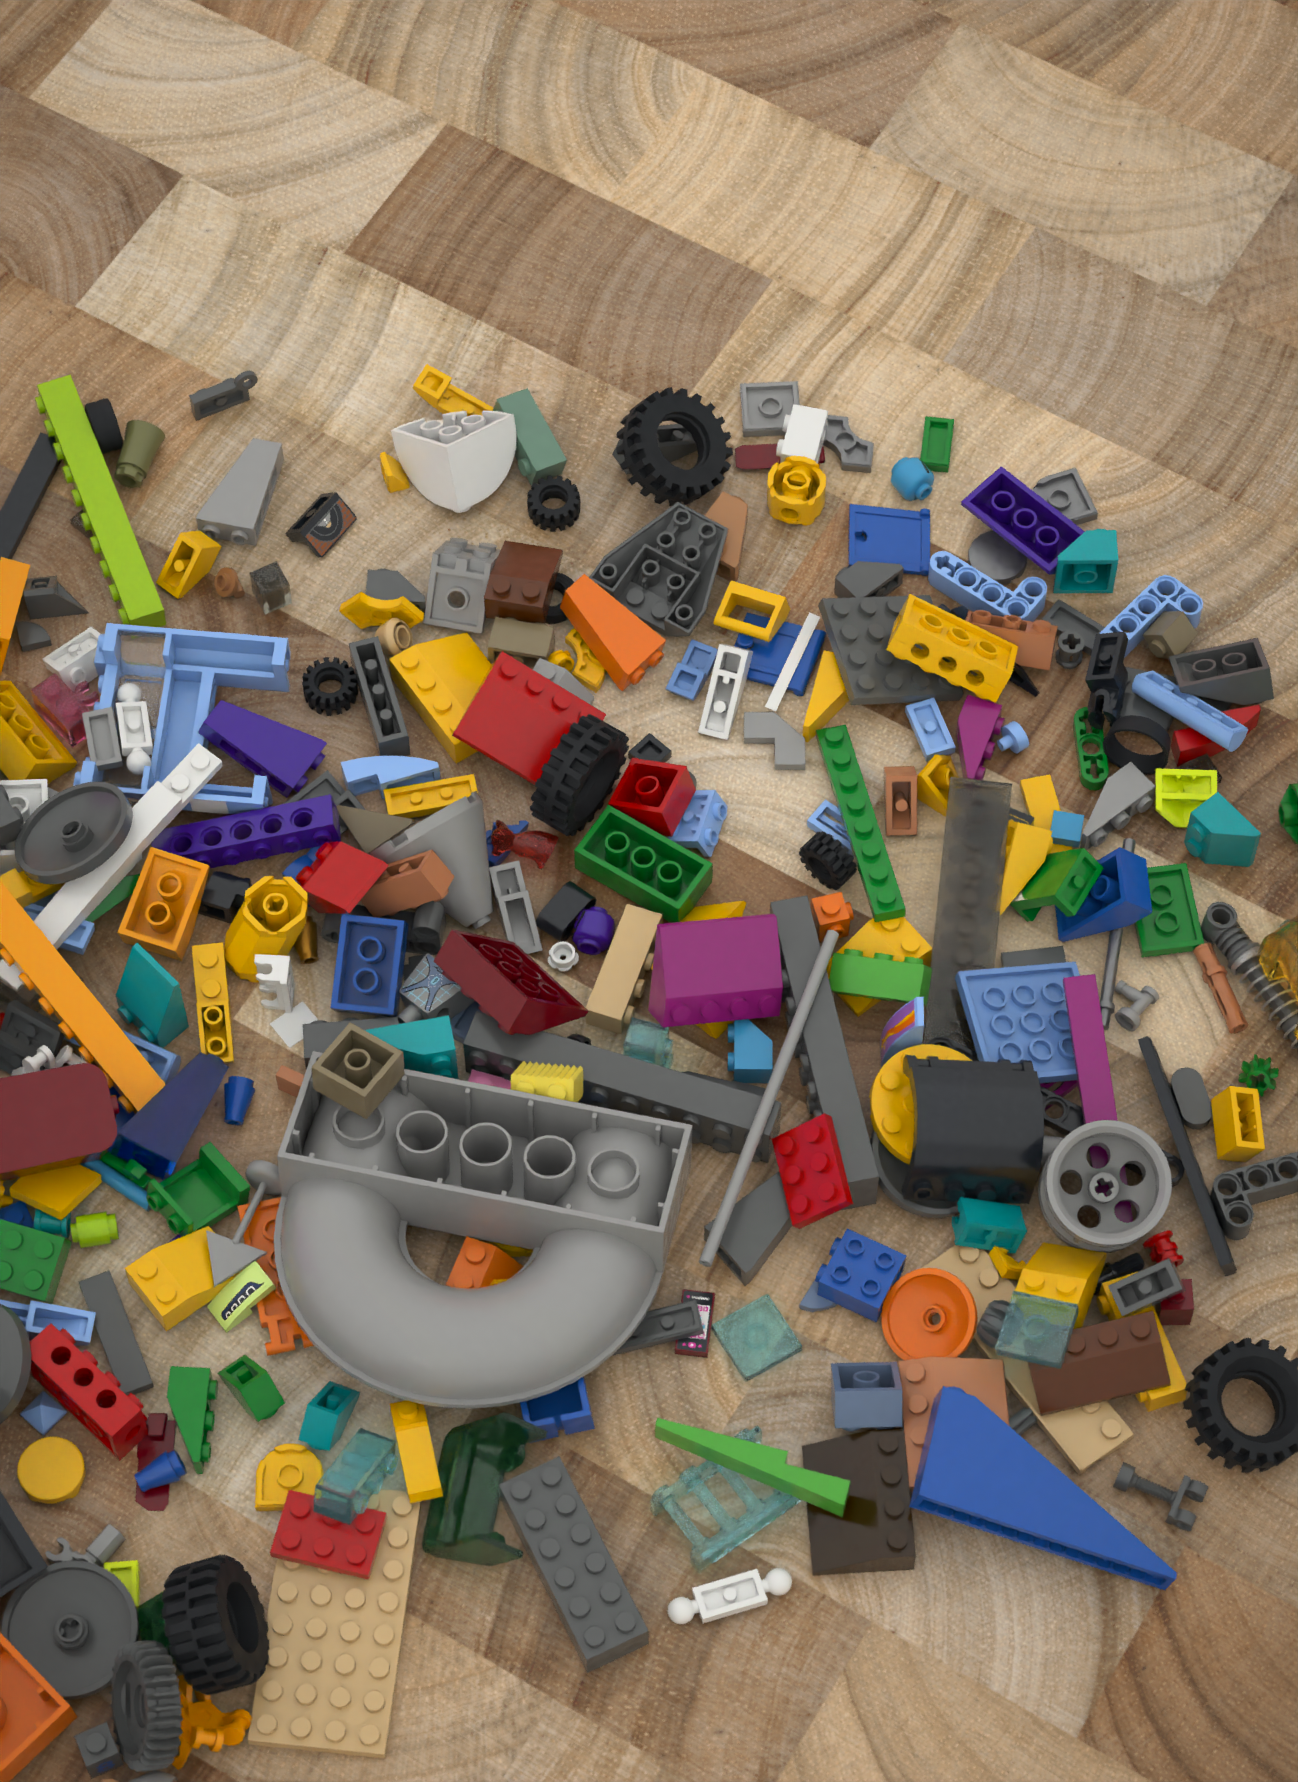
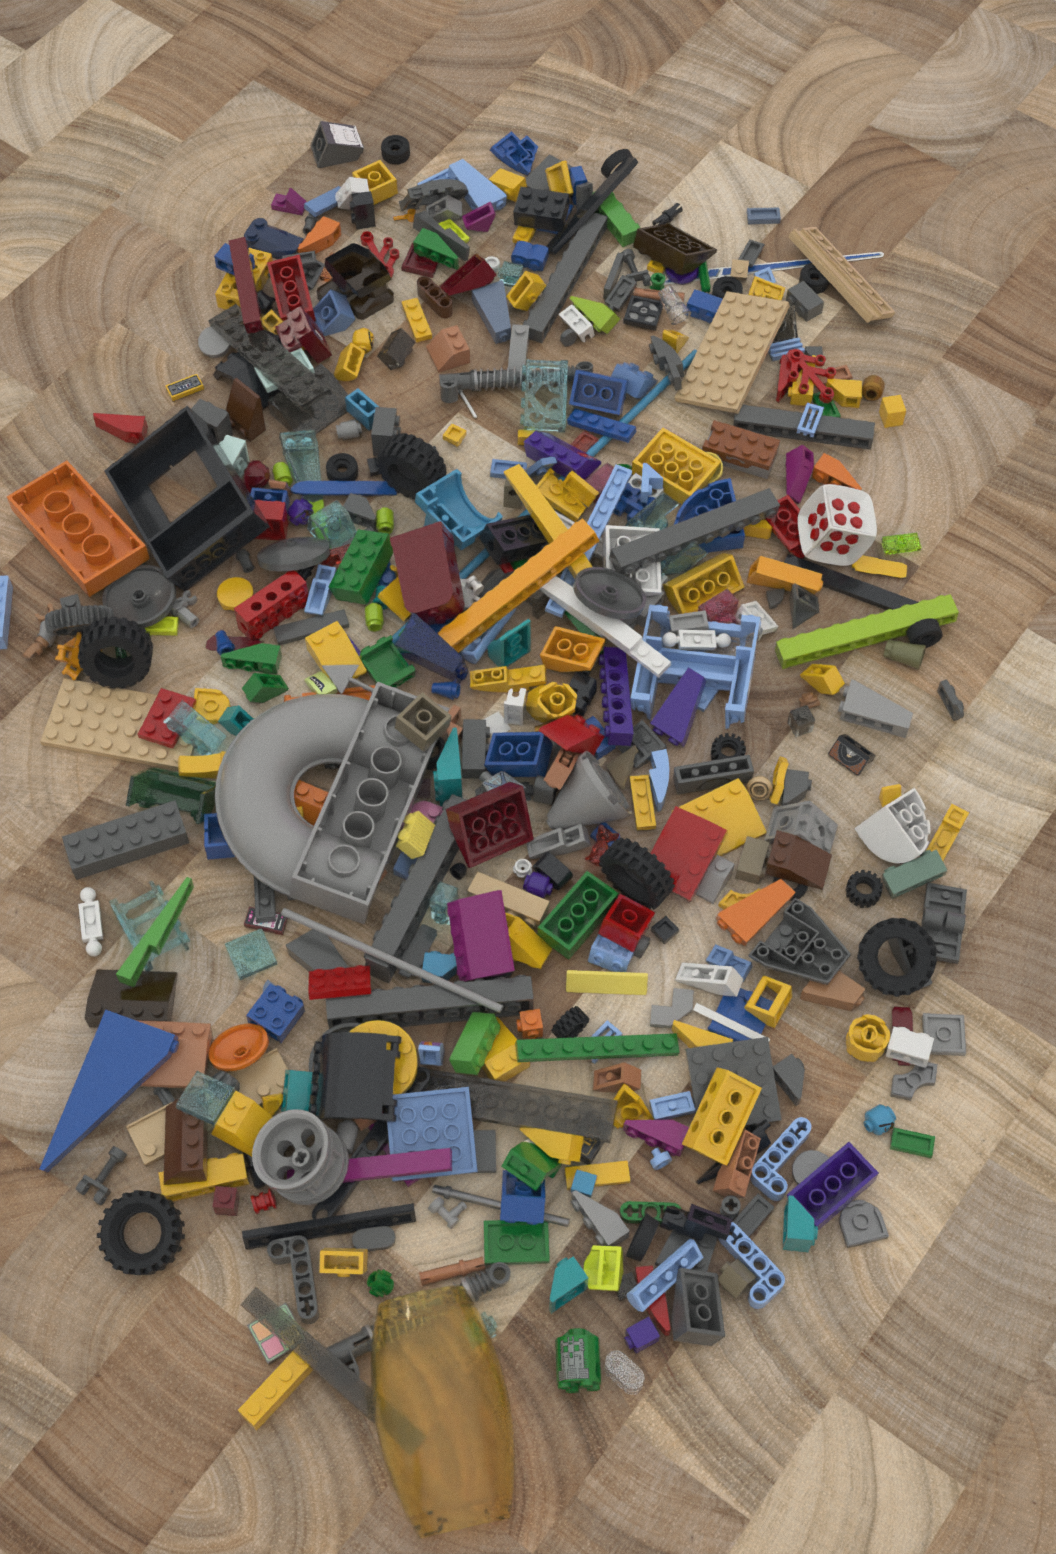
camera: 95 degrees right, 0 degrees up
yellow plate [548,650,574,673] -> none
sand blue brick [831,1362,902,1431] -> none
blue container [848,504,930,576] -> none
dark grey brick [1108,1258,1186,1317] -> none
none -> light yellow slope [566,970,648,995]
none -> dark purple brick [624,1317,660,1354]
none -> dark grey plate [921,882,967,964]

